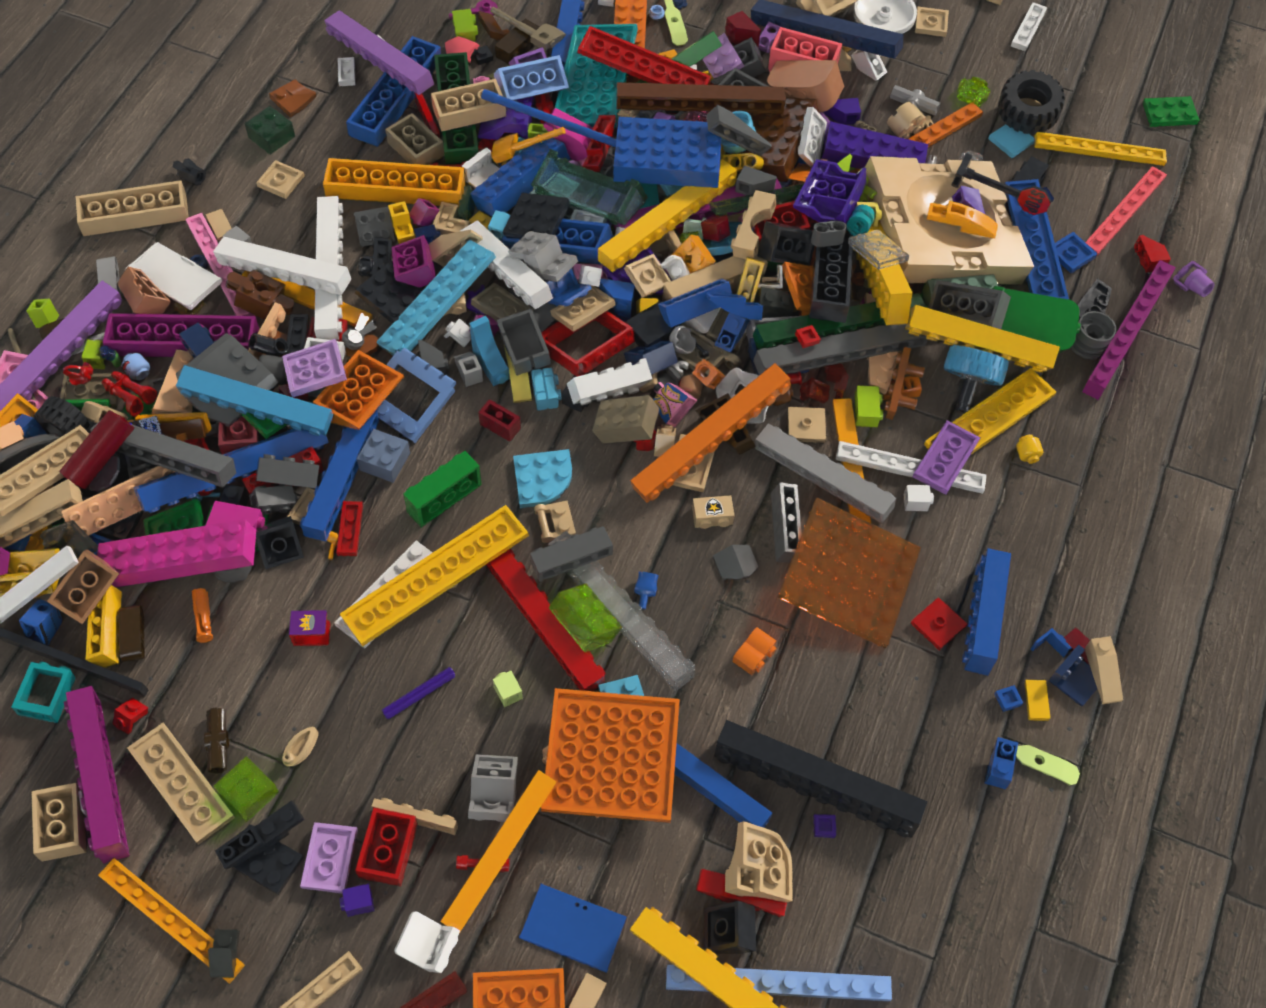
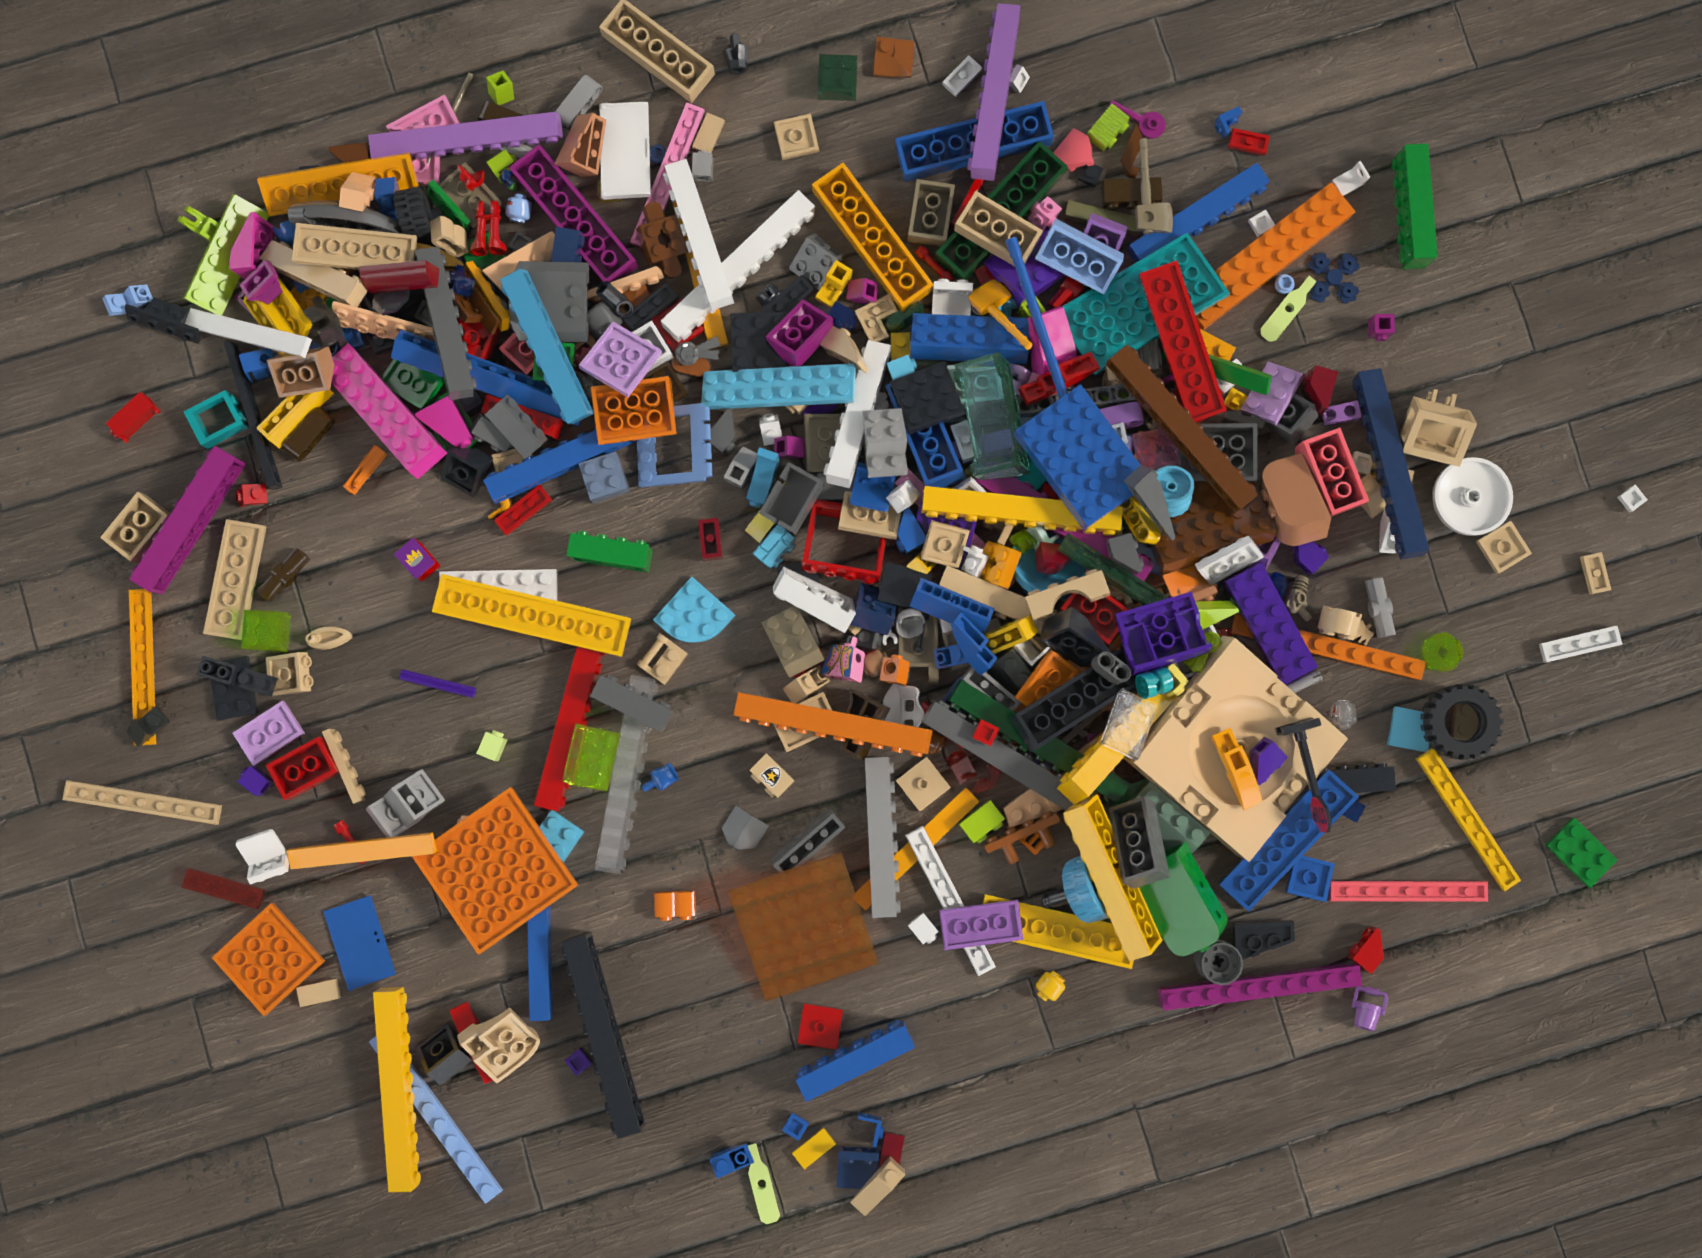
camera: 55 degrees right, 25 degrees up
none -> tan plate [266,652,313,696]

